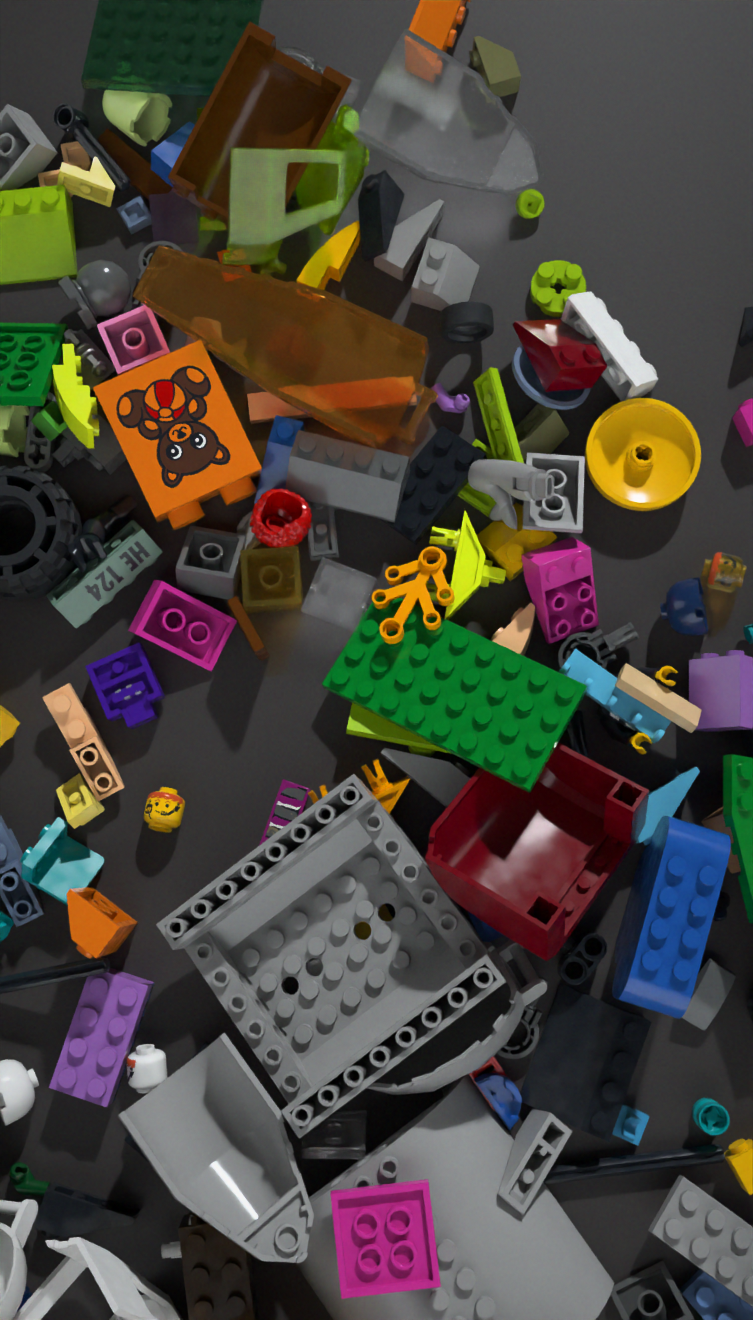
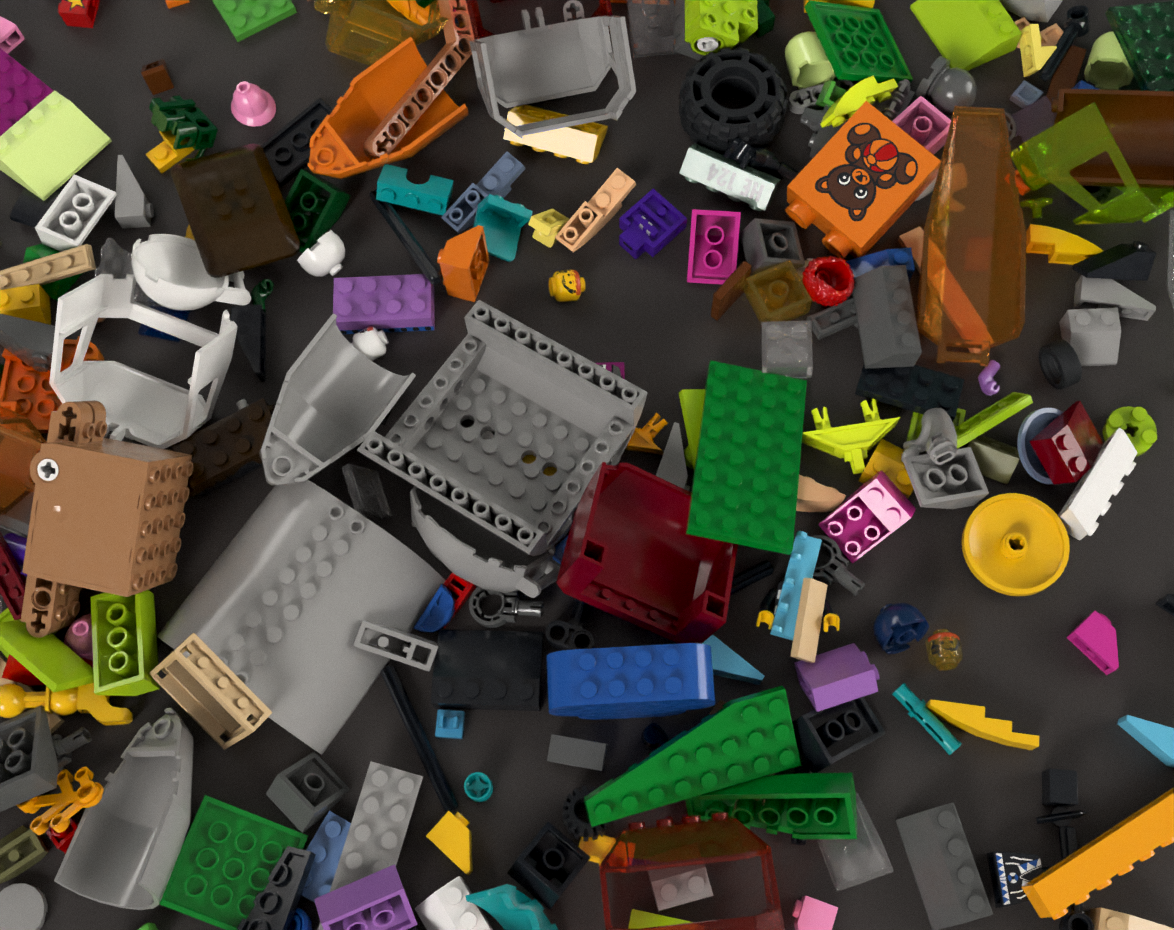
camera: 70 degrees right, 10 degrees down
dark pink plate [330,1179,441,1299] -> none
light orange plant [371,546,455,644] -> none

